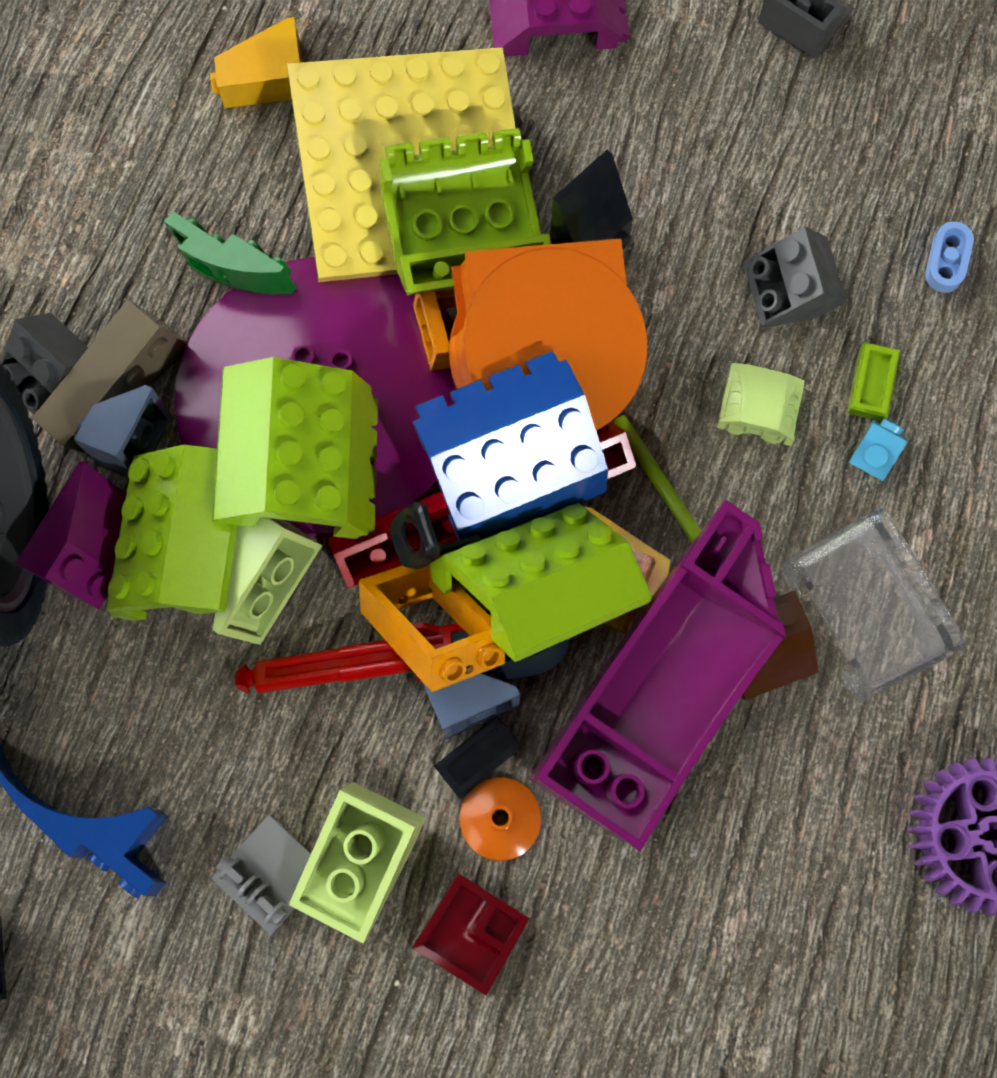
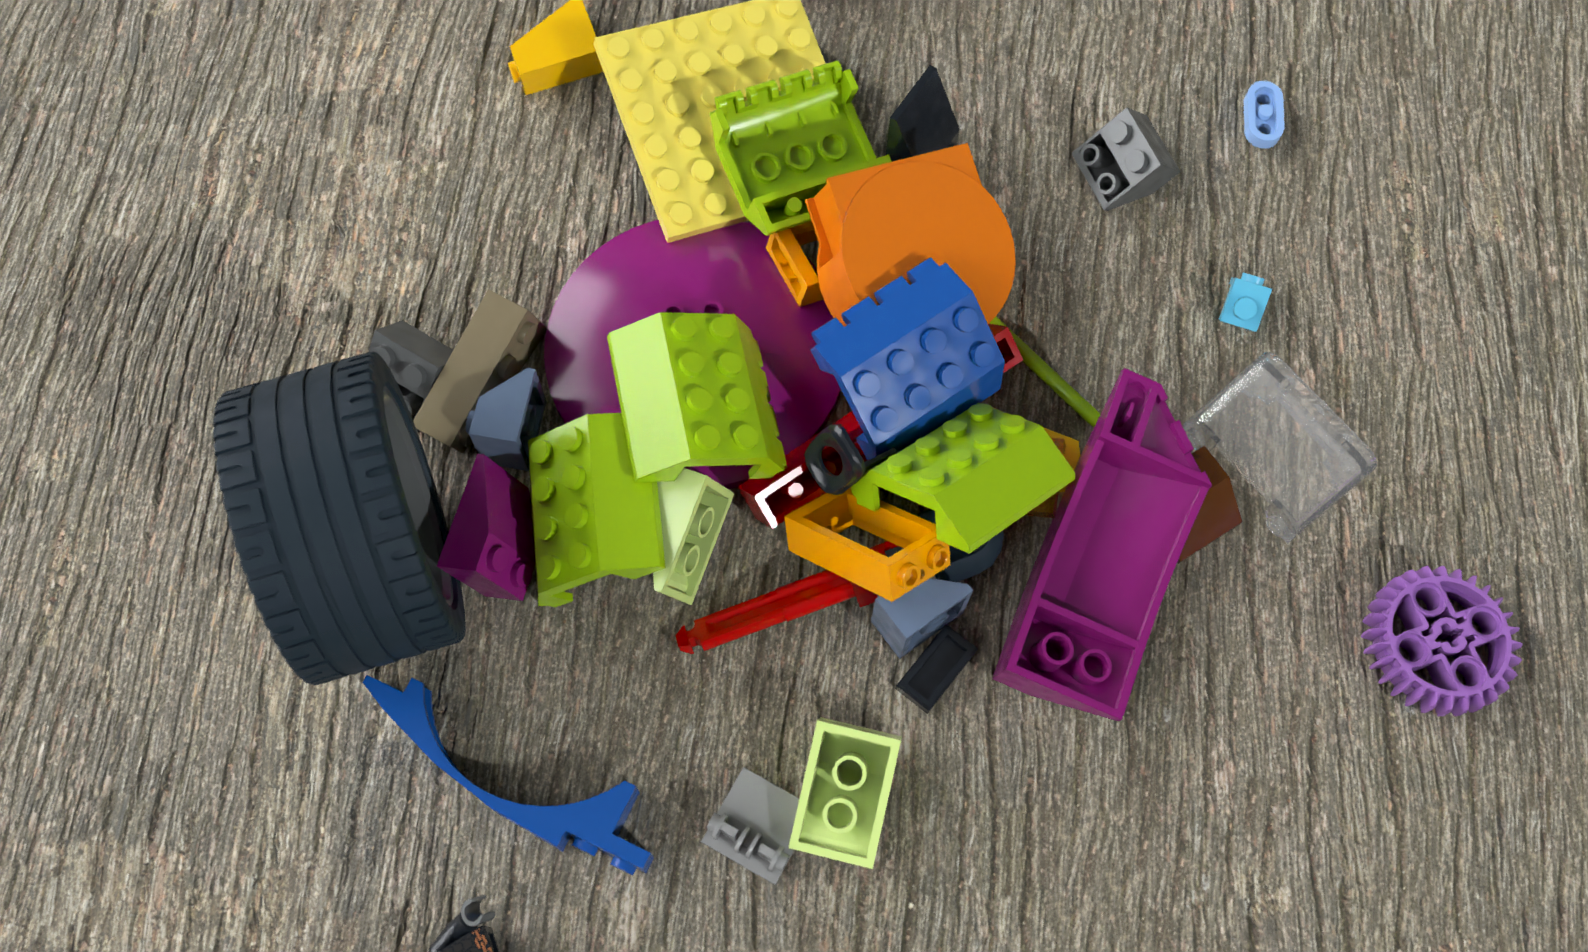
camera: 15 degrees left, 5 degrees down
slope [164,211,296,294] -> none
dark red plate [411,873,530,995] -> none
orange dish [460,777,541,861] -> none
yellowish green slope [717,363,805,446] -> none
lime tile [847,342,900,422] -> none

